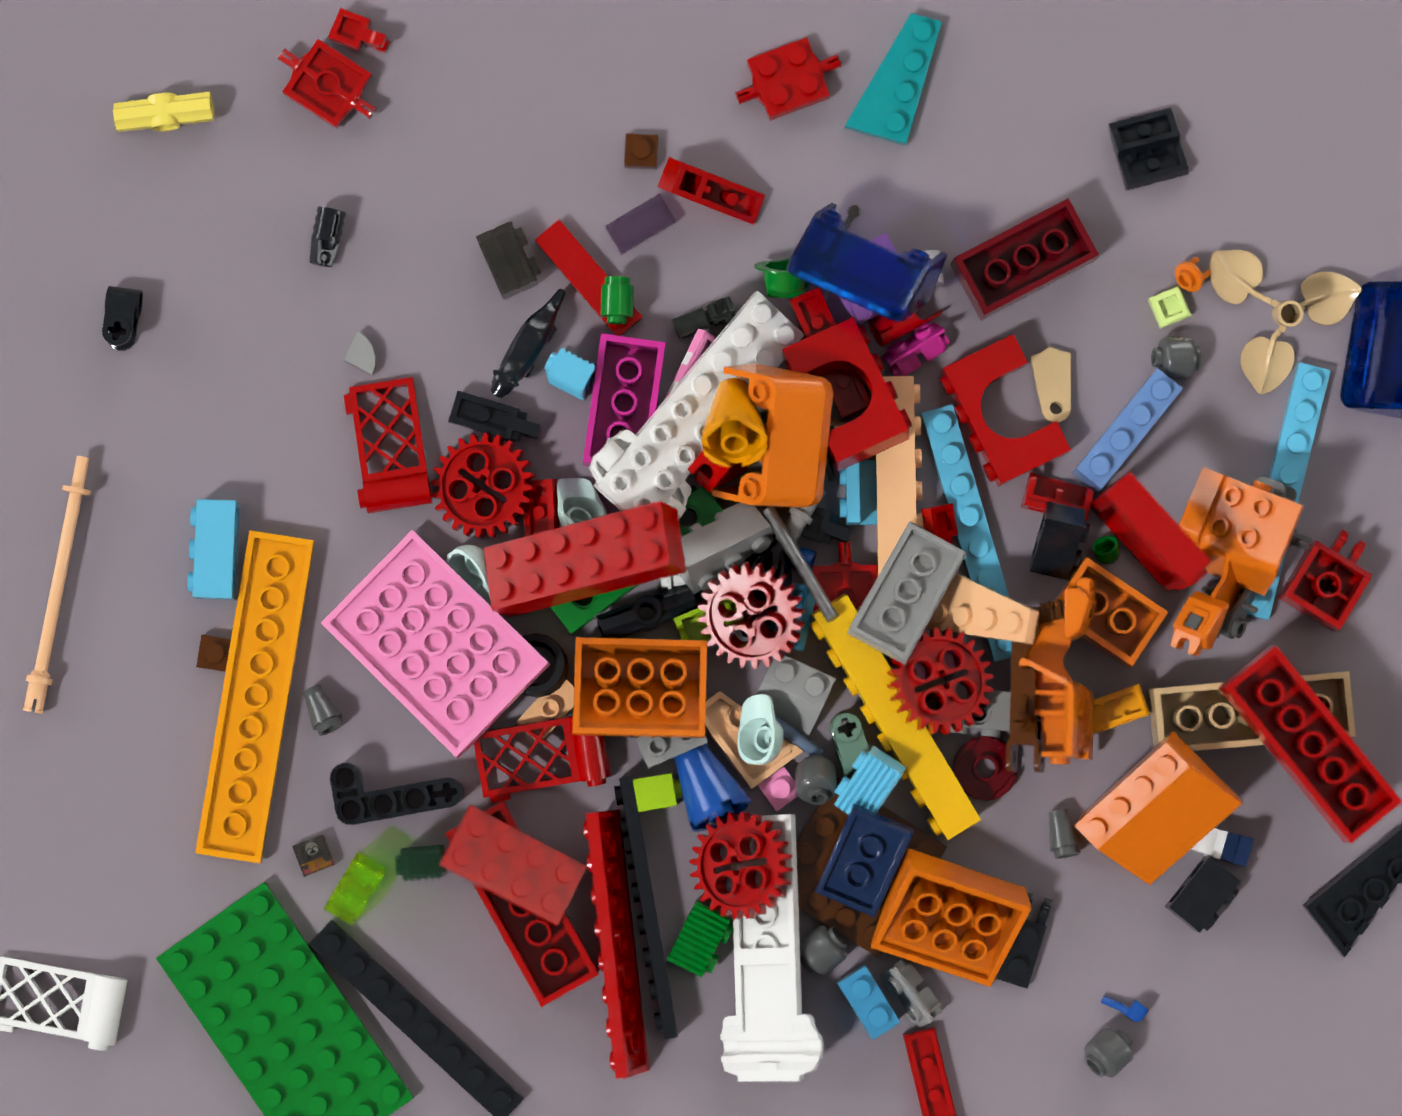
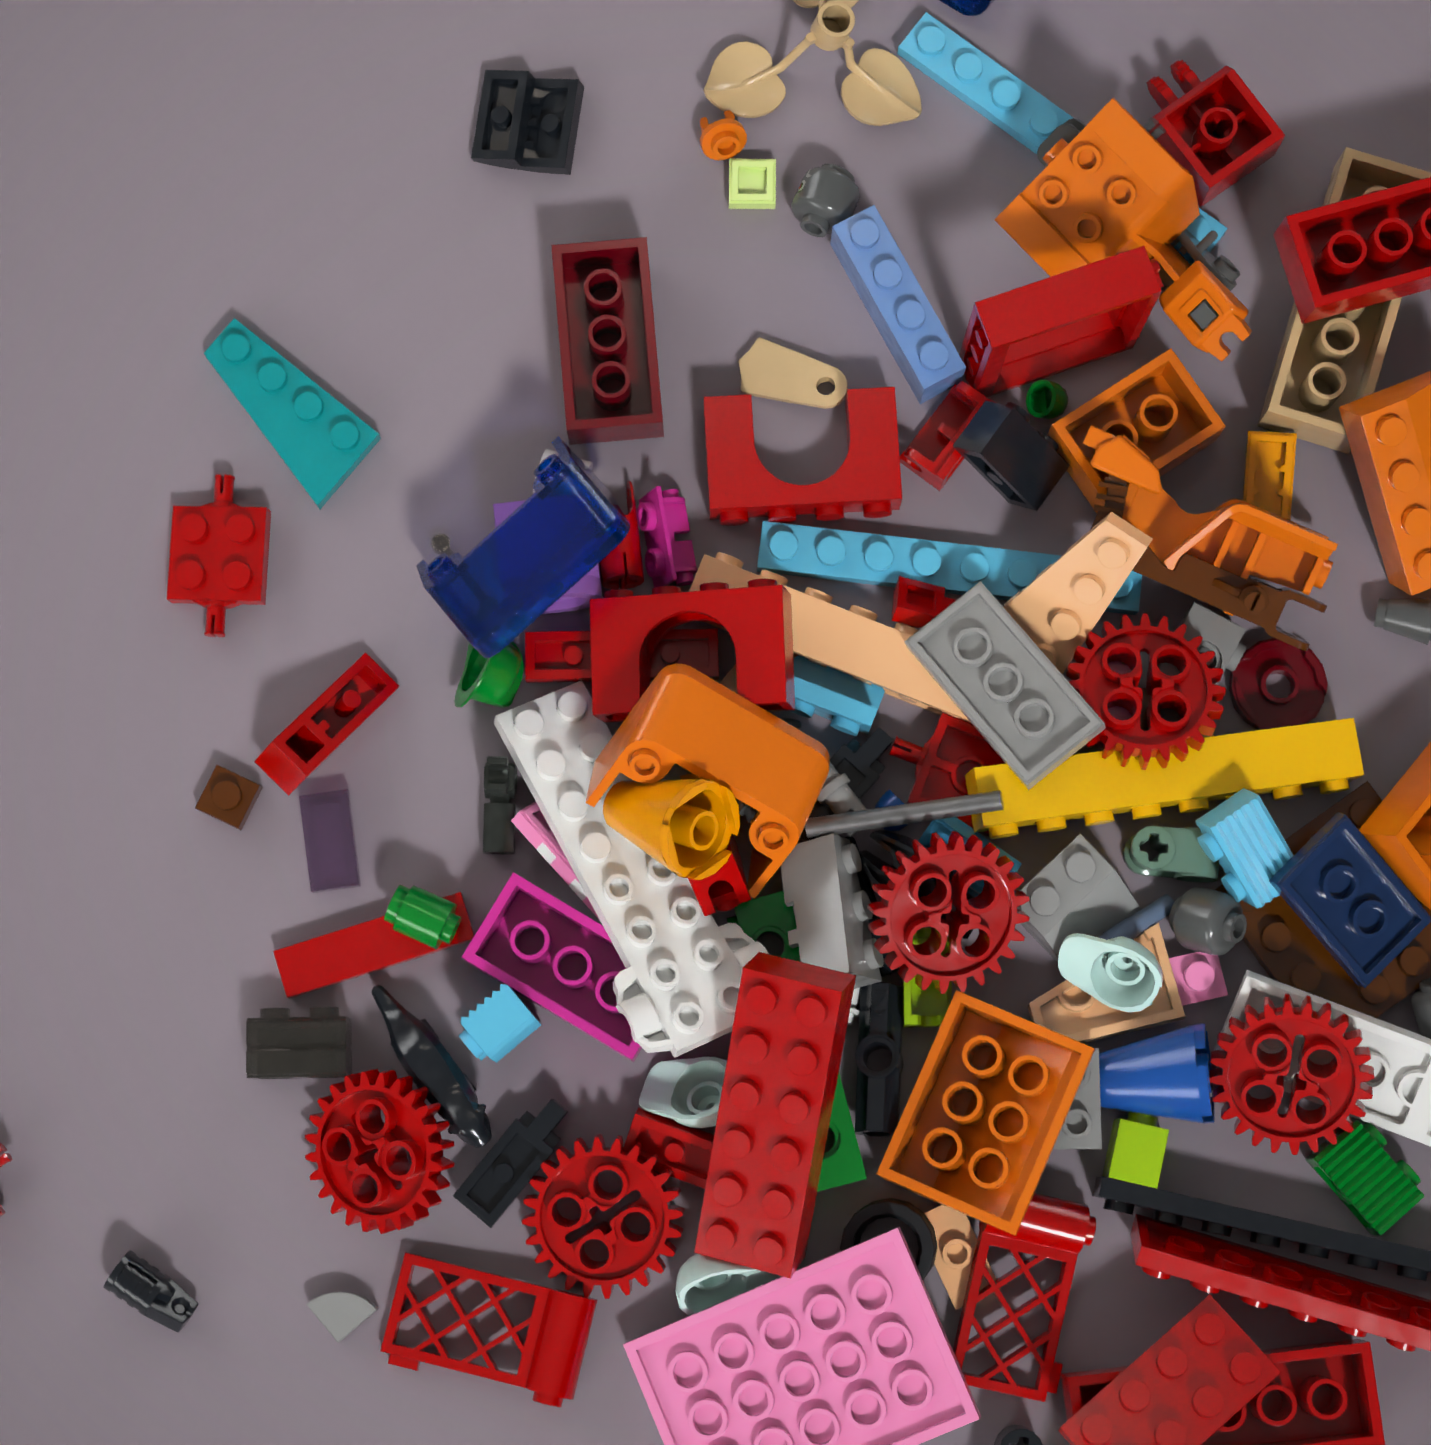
camera: 60 degrees left, 5 degrees down
none -> red gear [305,1068,455,1234]

